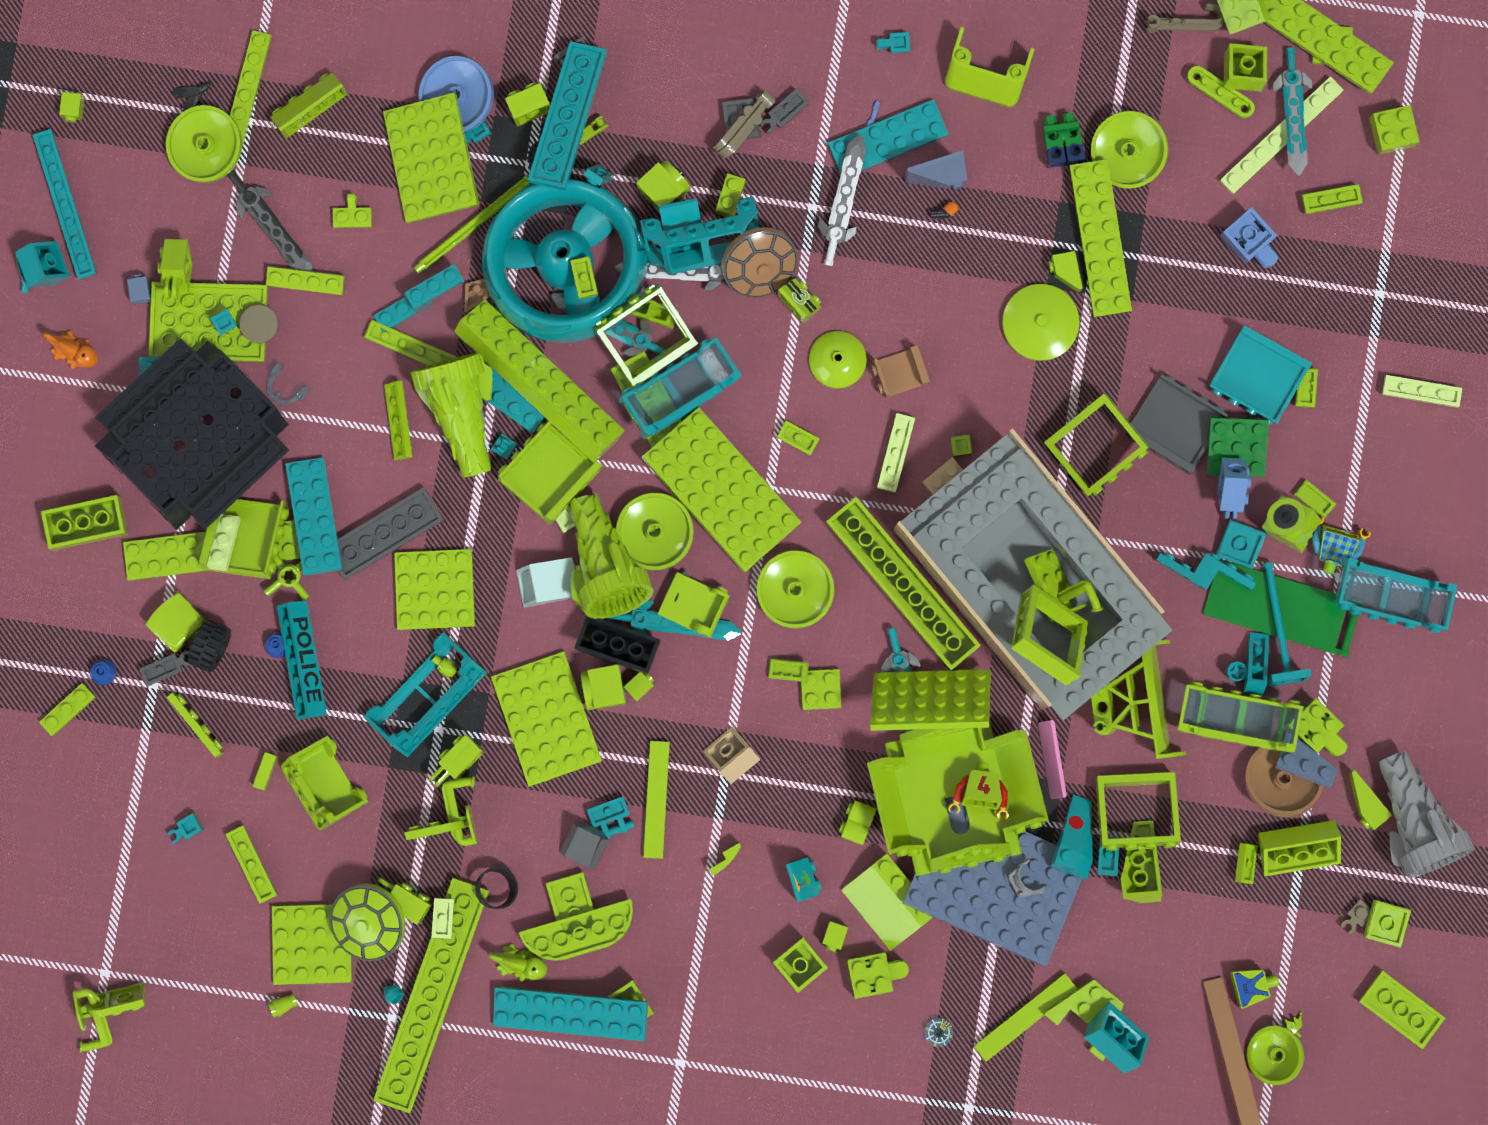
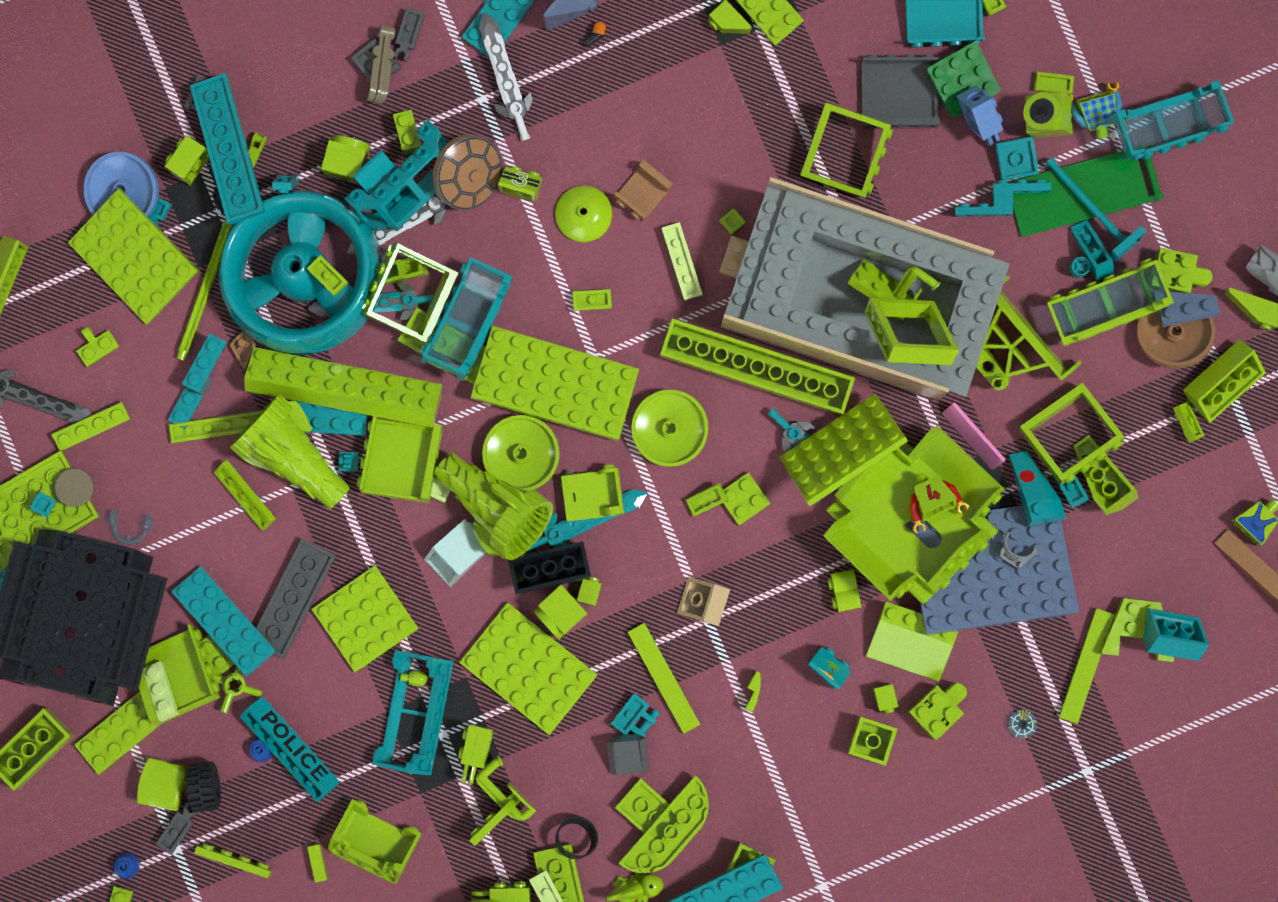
camera: 35 degrees left, 0 degrees up
lime dish [1002,284,1080,361] -> none

